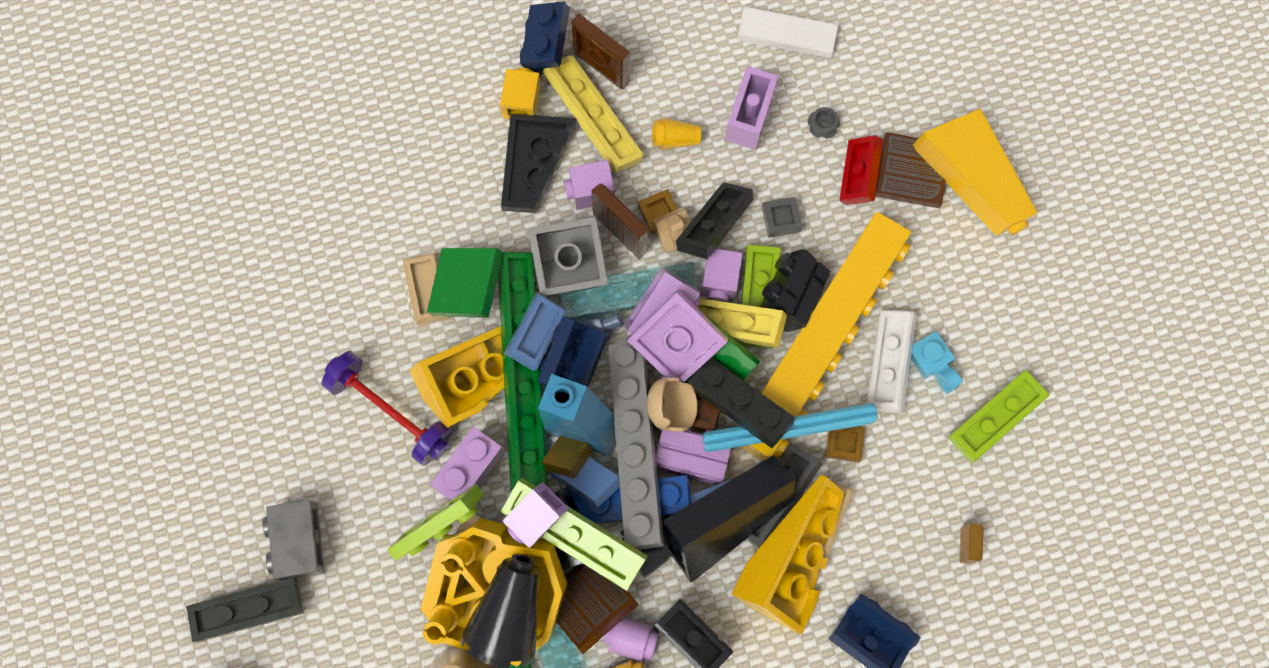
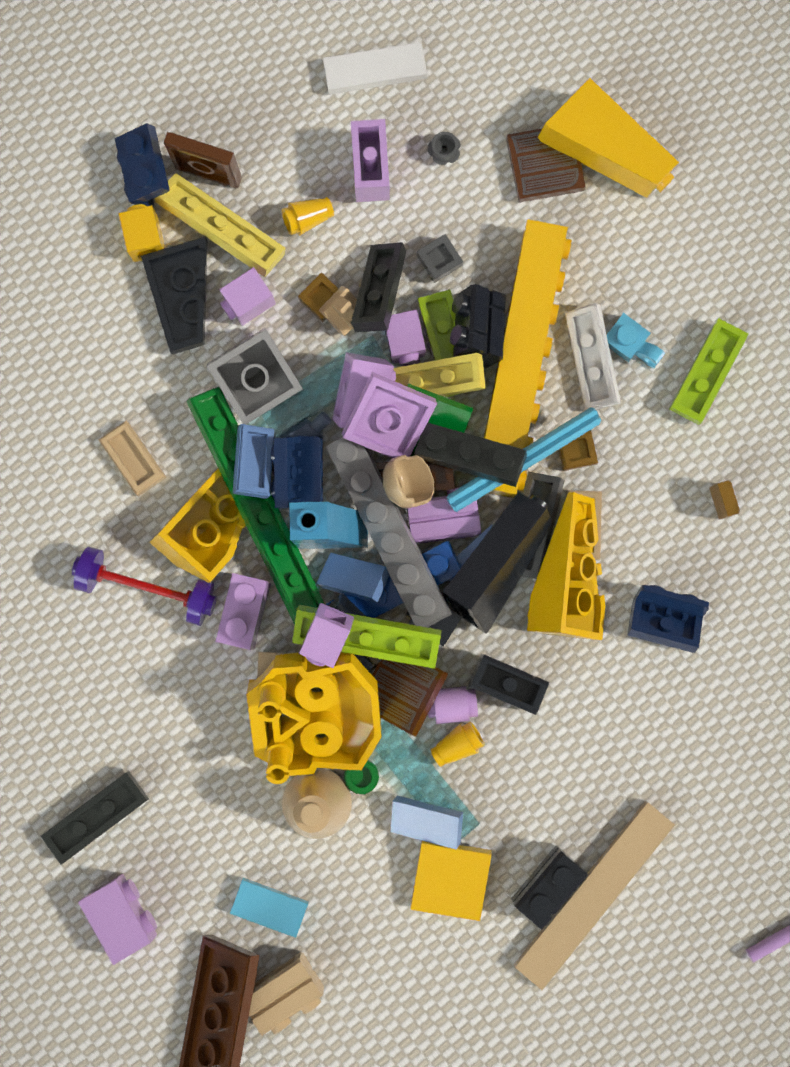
camera: 20 degrees left, 10 degrees up
flat silver brick [262,499,325,581] -> none
lime plate [387,483,485,561] -> none
green tile [427,248,503,318] -> none
black cone [460,554,540,668] -> none
pearl gold tile [542,436,592,479] -> none
reddish brown tile [591,183,648,259] -> none
red plate [839,135,883,205] -> none

